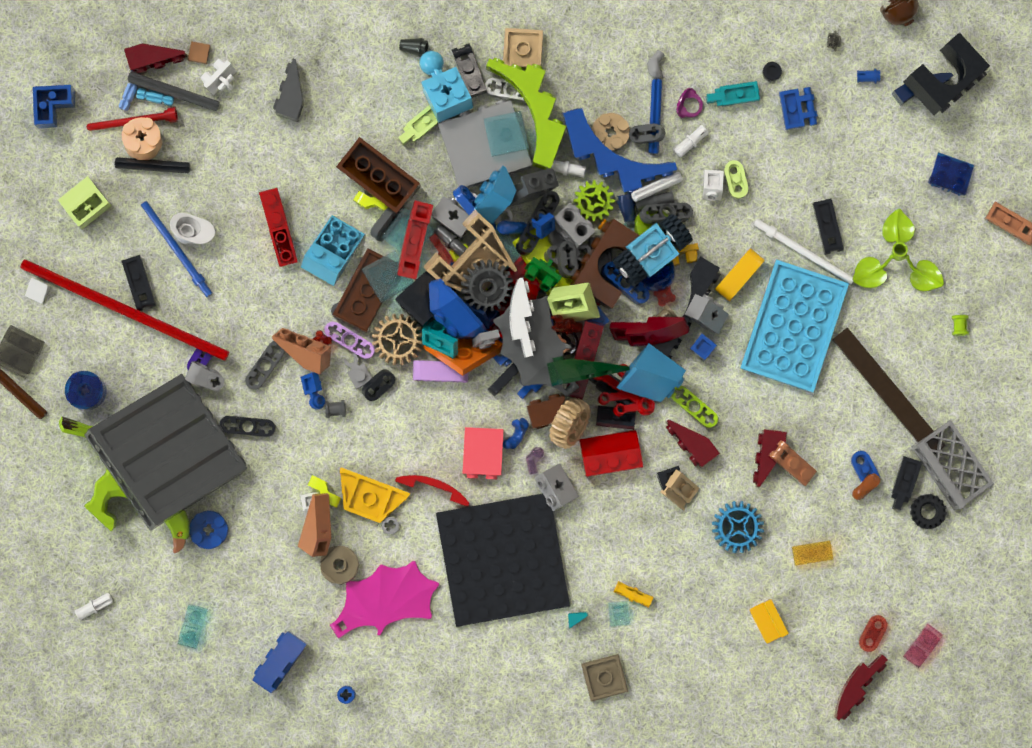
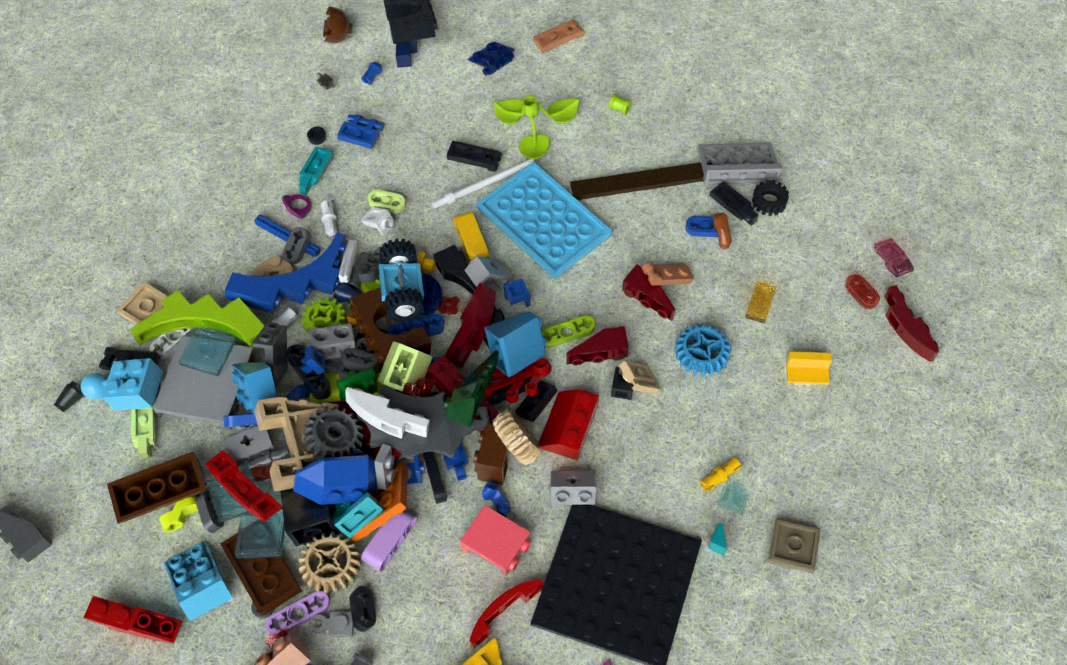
camera: 60 degrees left, 25 degrees down
clear purple arm [526,447,544,475] -> none
light grey arm [647,50,665,79] -> none

